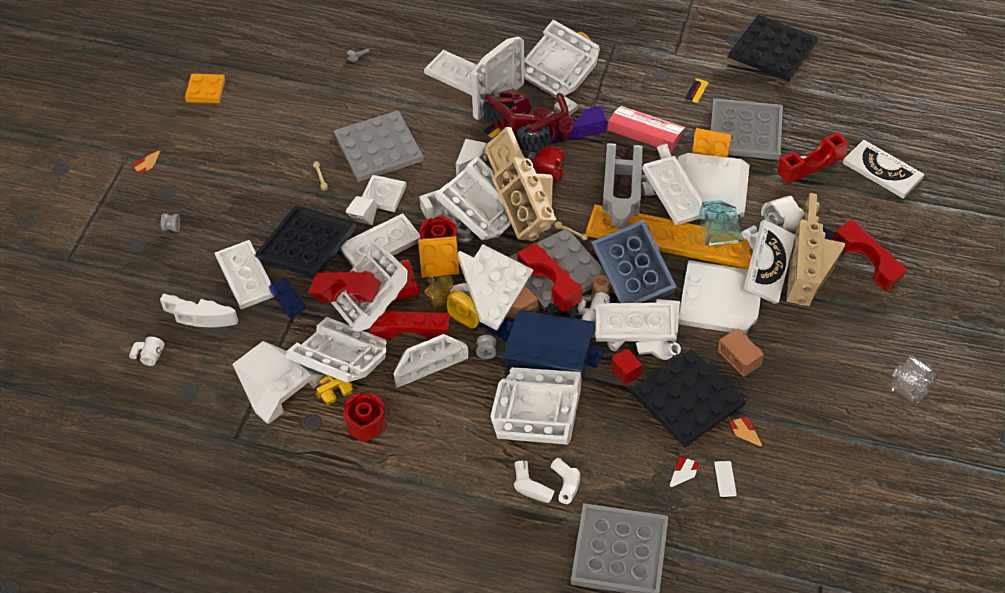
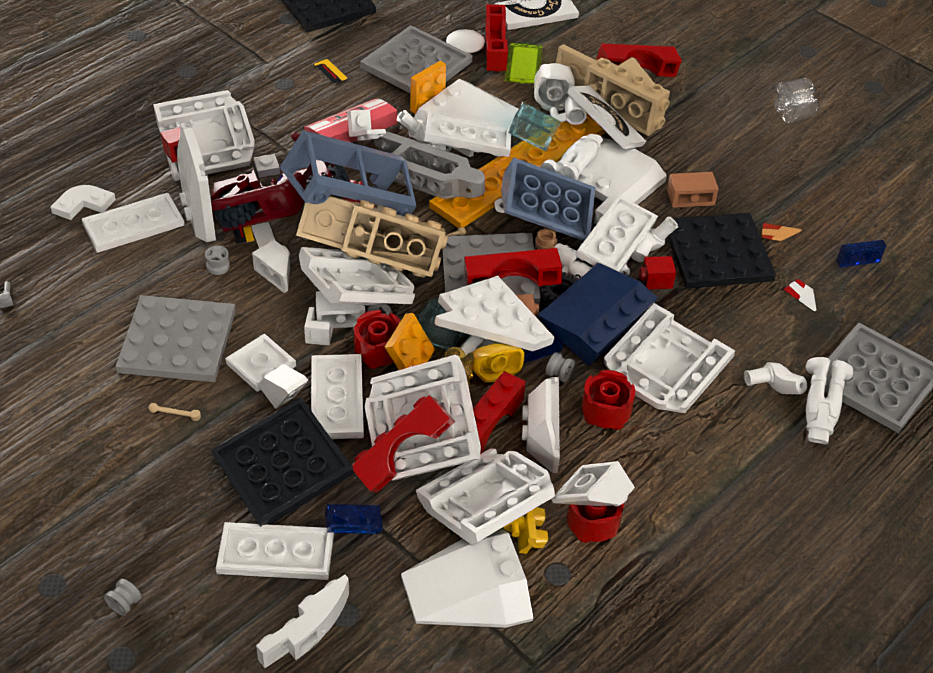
camera: 65 degrees left, 5 degrees down
white arm [514,461,554,503] -> none
white sticker [714,461,737,497] -> none
none -> white plate [51,185,116,220]
none -> red brick [160,127,180,163]
none -> light grey wheel [205,245,230,275]
none -> sand blue windscreen [280,130,416,216]
none -> white bracket [347,110,386,141]
none -> white dish [446,29,485,55]
none -> clear neon green piece [506,43,542,84]
none -> white piece [541,134,603,180]
none -> white slope [551,461,635,506]
none -> red brick [582,370,636,430]
none -> white piece [806,357,853,444]
none -> clear blue plate [836,240,887,268]

